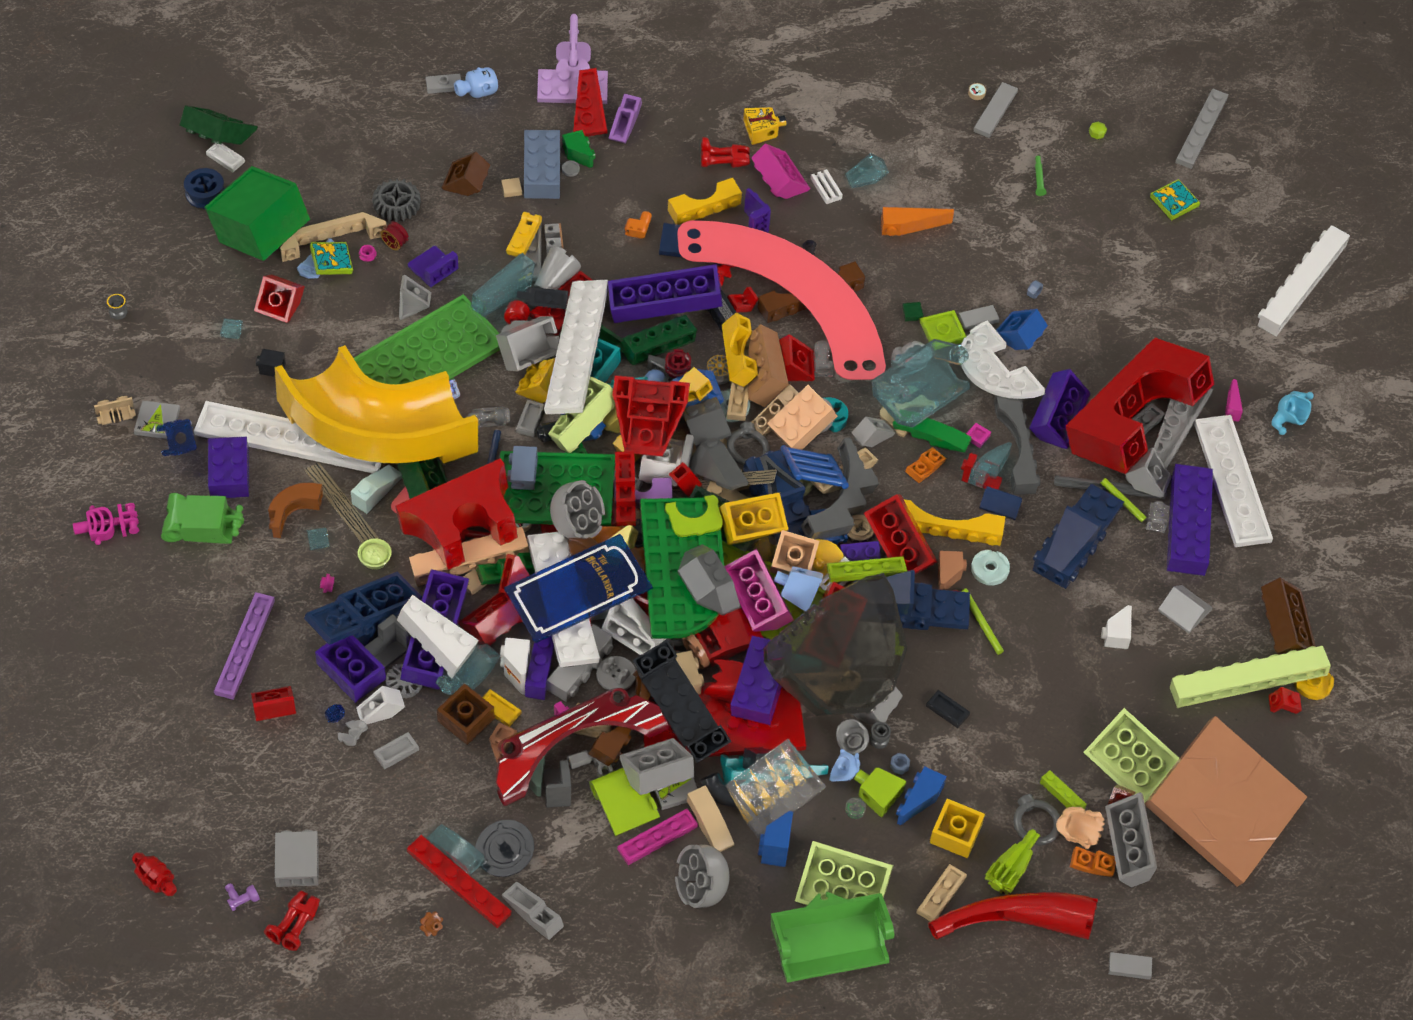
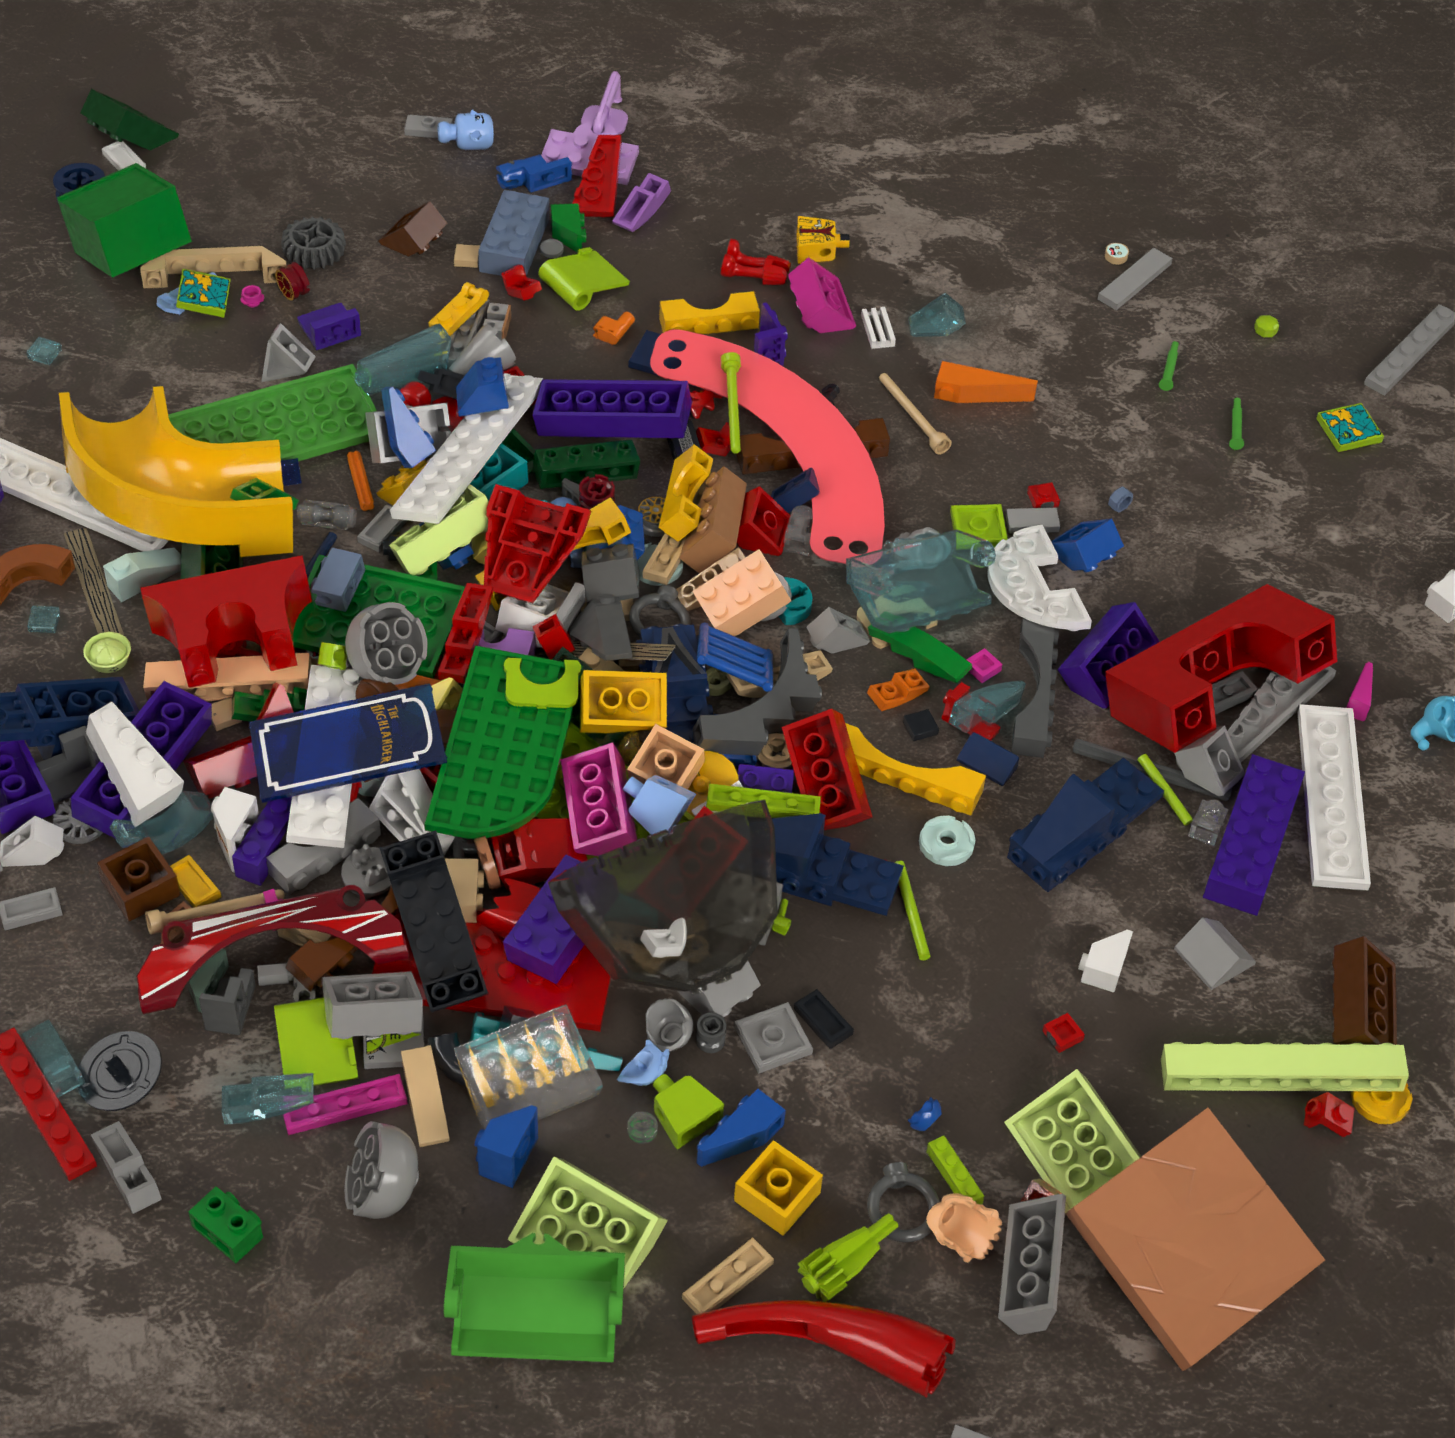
camera: 15 degrees right, 5 degrees down
red slope [254,274,305,323] -> none
black brick [256,349,286,377] -> none
dark pink plate [320,574,334,593] -> none
dark grey wedge [678,545,740,615] -> none
sand blue tile [890,753,910,774] -> none
dark green tile [902,302,924,322] -> none
nougat slope [938,551,967,590] -> none
orange slope [1070,846,1116,877] -> none
none -> tan piece [145,889,285,935]
none -> green brick [188,1186,263,1264]
none -> clear light blue slope [222,1073,314,1125]
none -> green wing [230,478,299,510]
none -> lime leg [317,642,353,670]
none -> orange axle [347,450,374,511]
none -> slope [381,386,436,468]
none -> blue slope [456,357,509,416]
none -> blue plate [496,154,572,193]
none -> red bracket [501,264,542,300]
none -> lime door [538,247,630,310]
none -> white plate [640,918,687,958]
none -> lime piece [721,352,741,454]
none -> light grey tile [734,1002,813,1074]
none -> dark blue slope [771,467,820,513]
none -> tan piece [879,373,952,455]
none -> black tile [903,709,939,742]
none -> blue plate [907,1097,942,1131]
none -> red plate [1027,482,1060,508]
none -> red plate [1042,1013,1085,1053]
none -> bright green piece [1229,398,1244,450]

